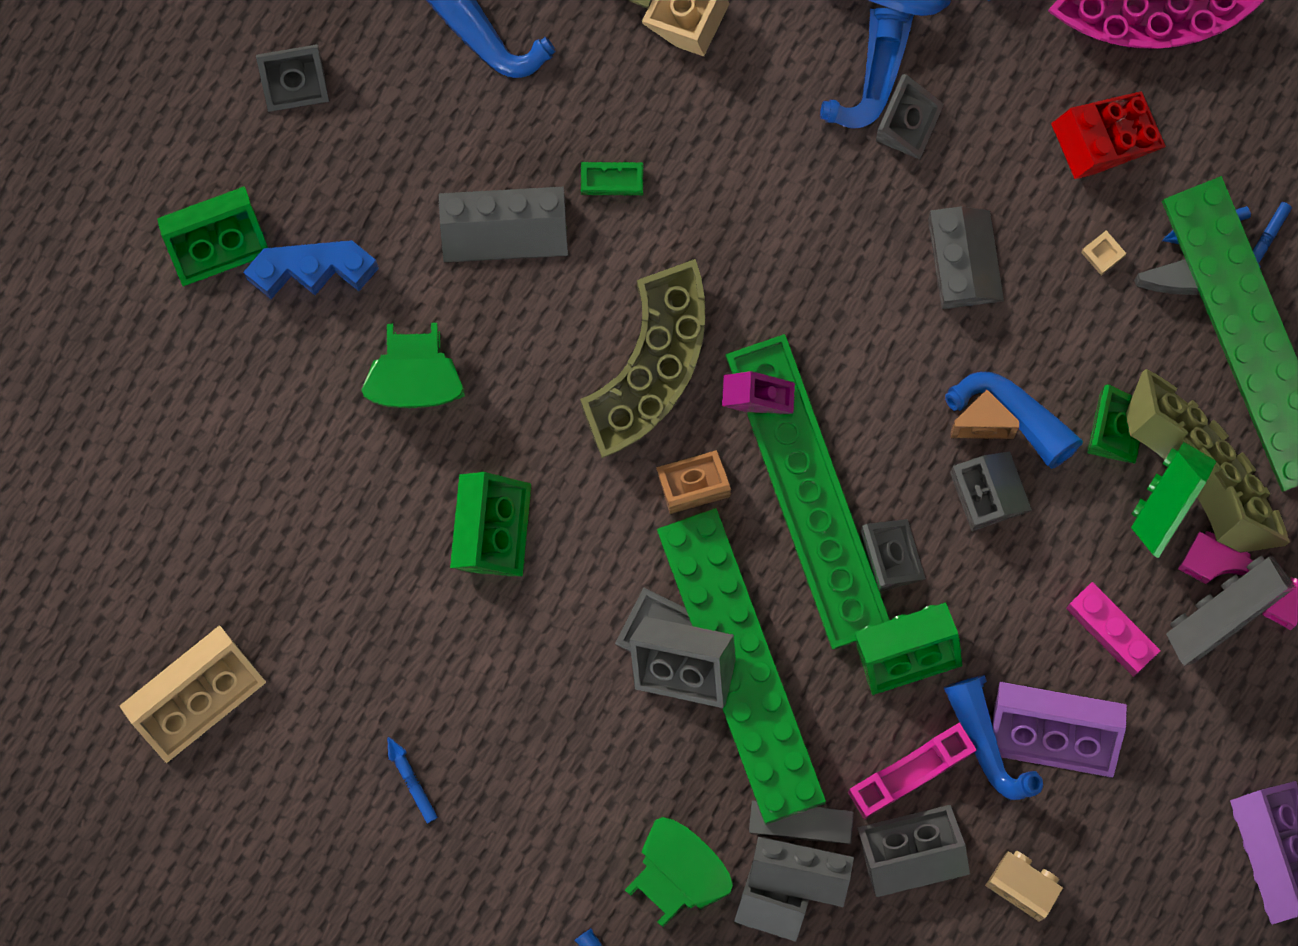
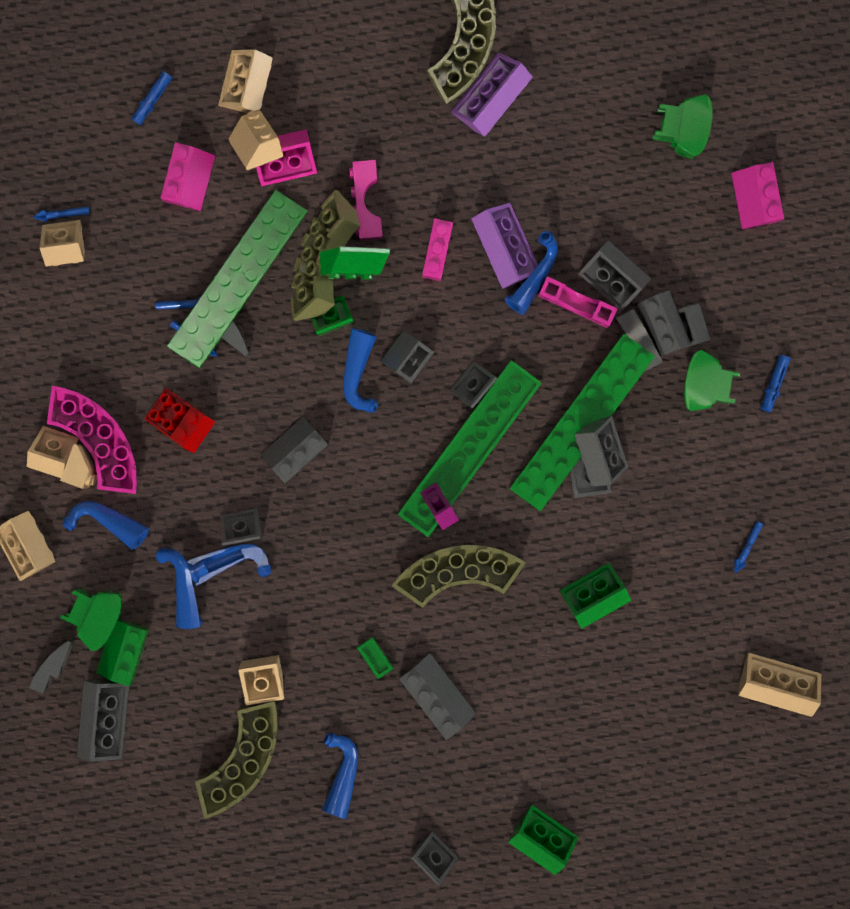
camera: 135 degrees left, 10 degrees up
blue brick [243,240,379,299] -> none
green piece [361,323,465,408] -> none
medium nougat slope [656,450,731,514] -> none
green slope [855,603,963,695] -> none
medium nougat slope [951,390,1019,439] -> none
tan slope [985,851,1063,922] -> none
tan plate [1081,230,1126,276] -> none
dark grey slope [1166,555,1296,666] -> none

